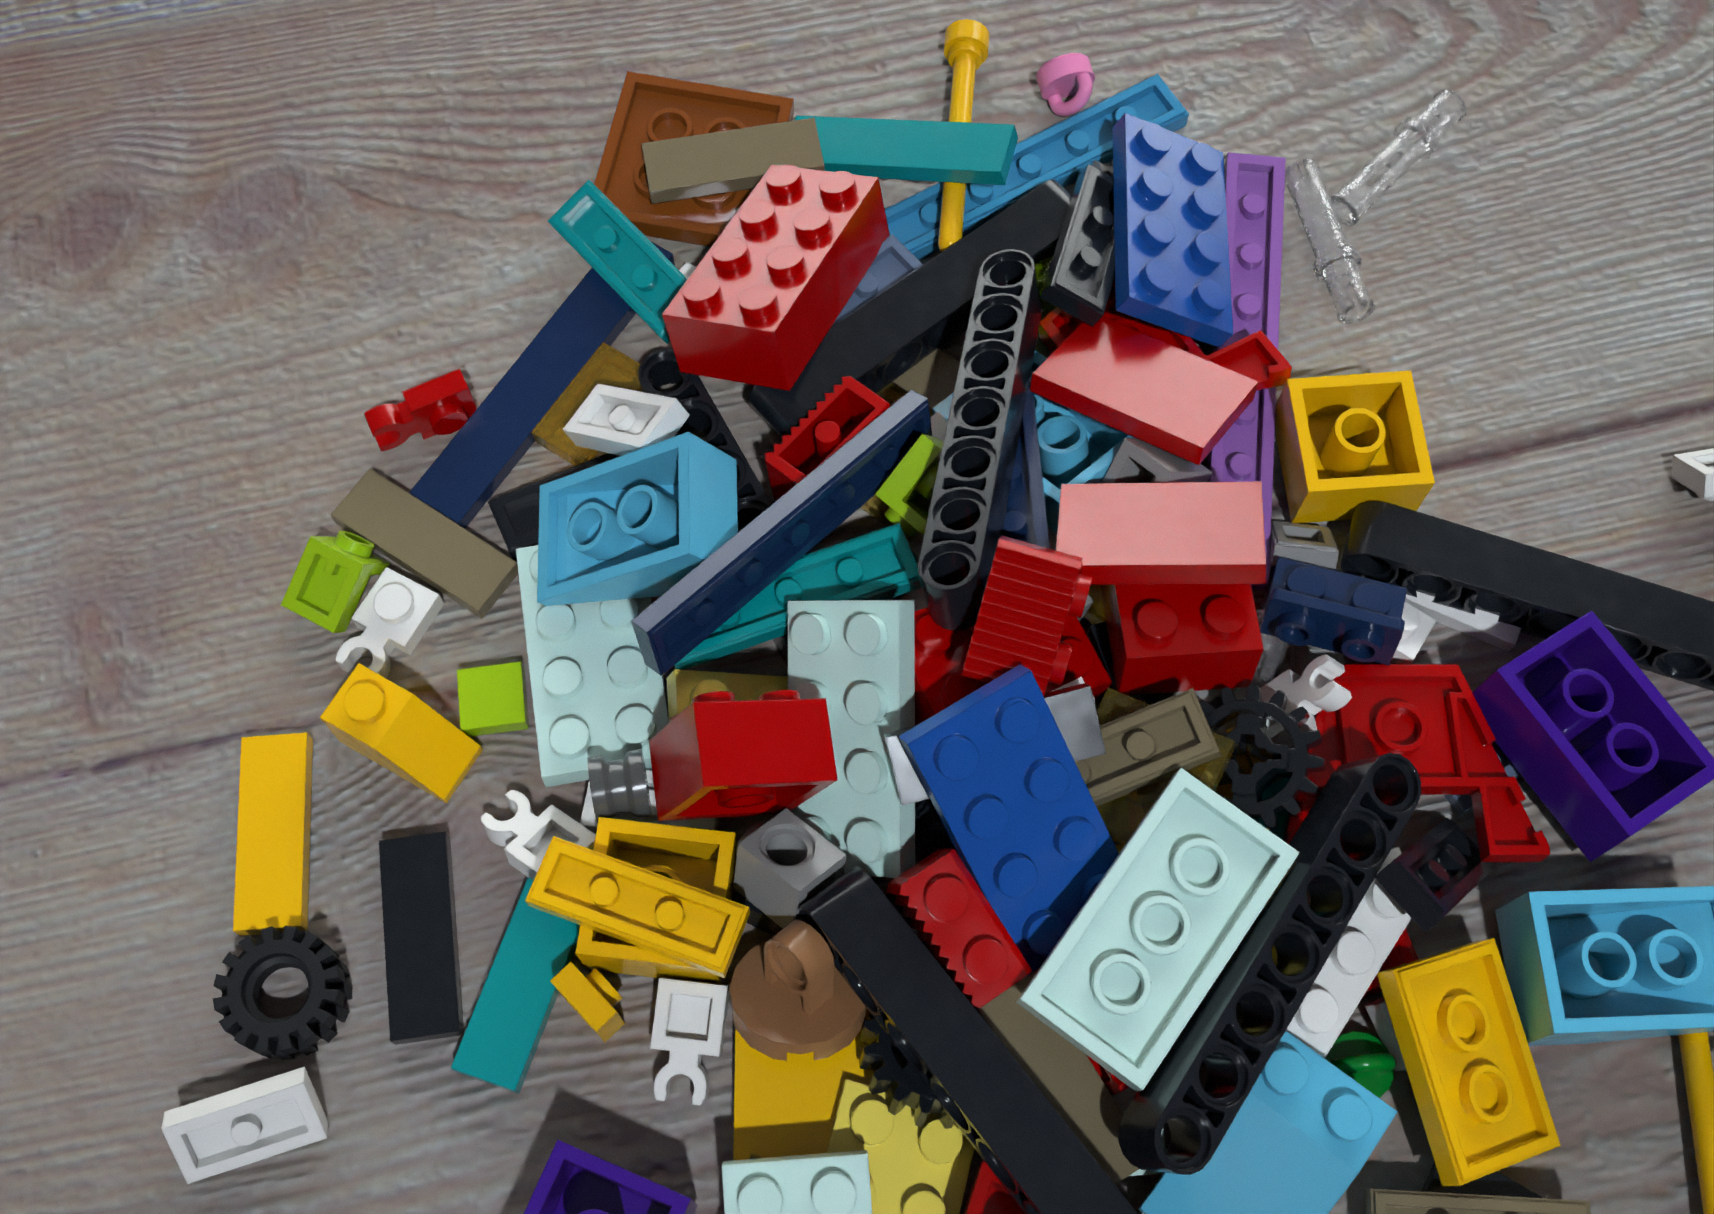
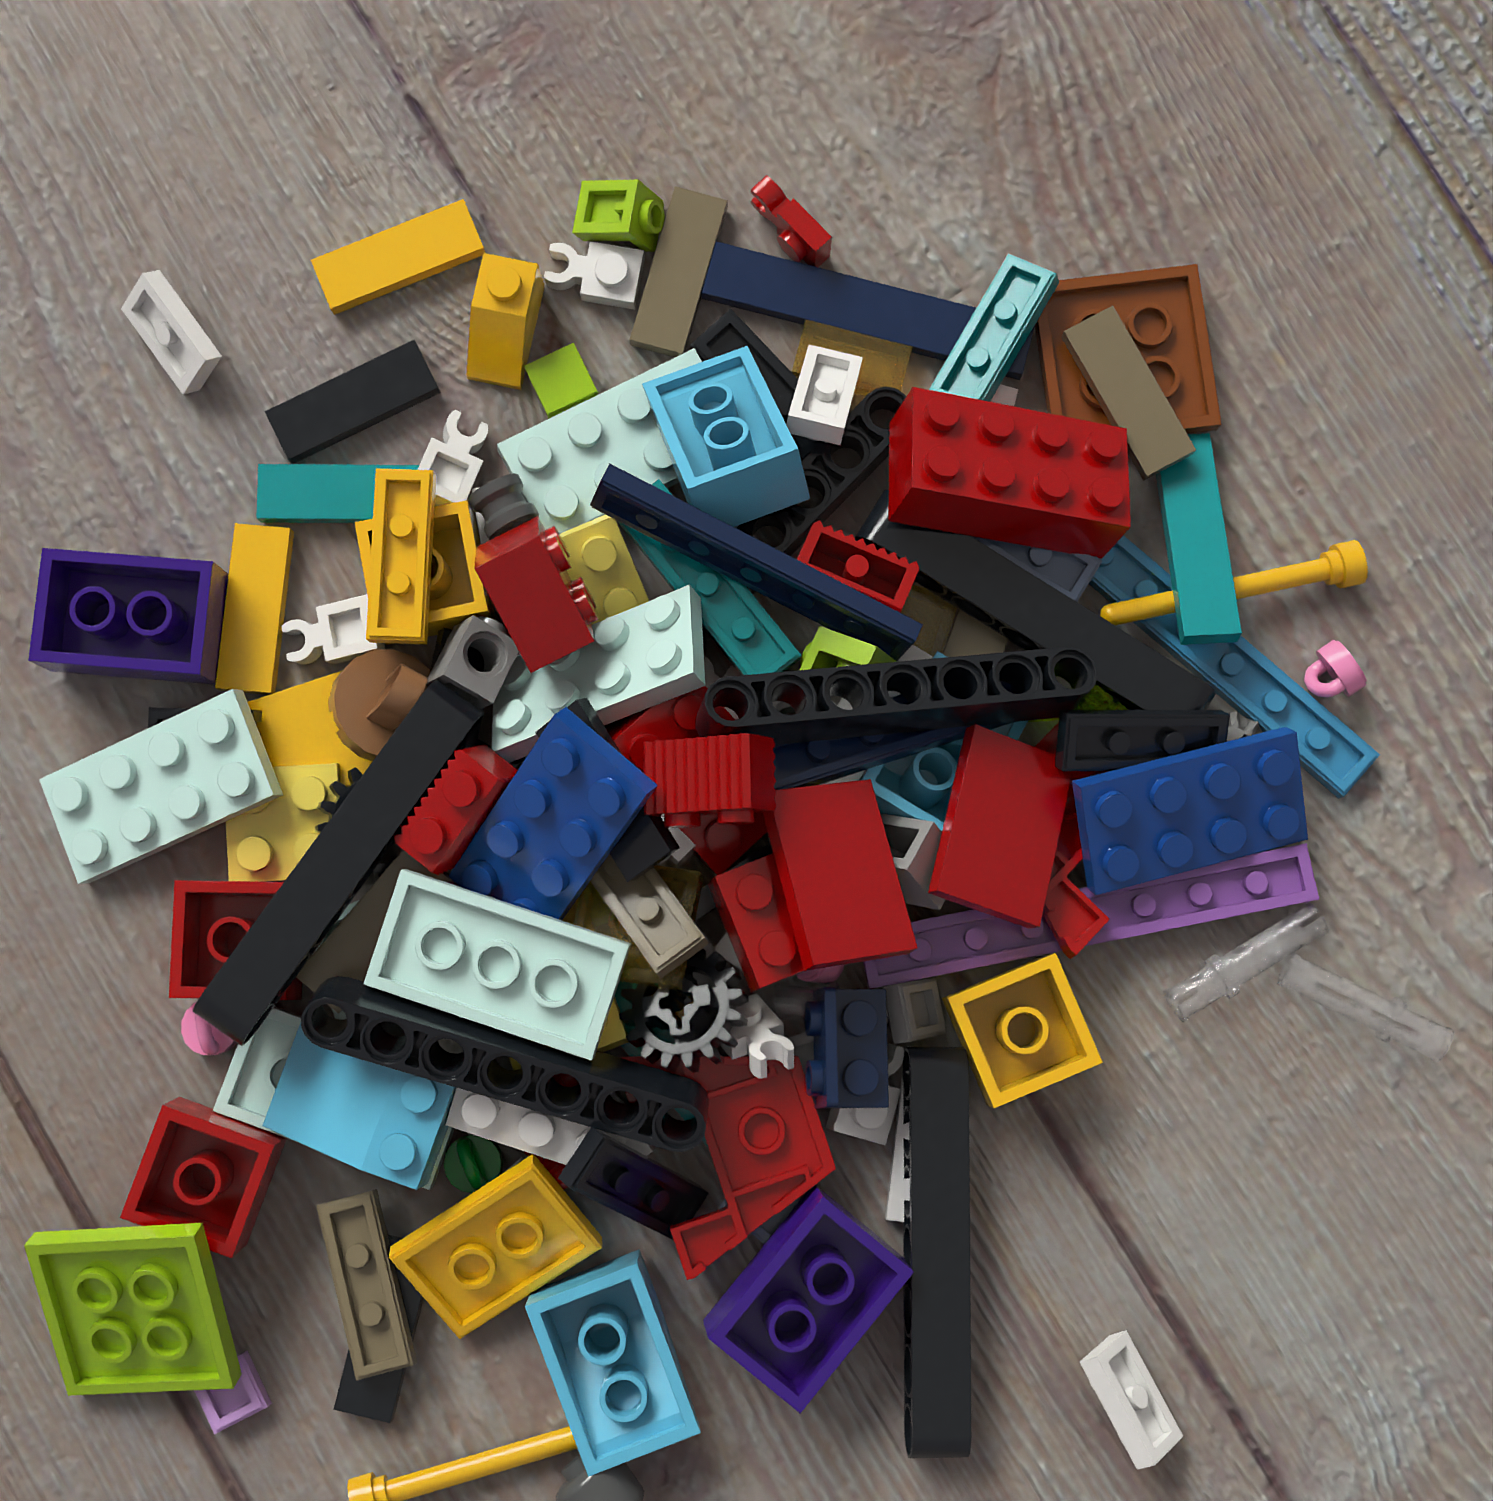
camera: 75 degrees right, 15 degrees up
black tyre [213,926,353,1060] -> none
yellow plate [550,962,625,1043] -> none
none -> yellow tile [215,523,294,695]

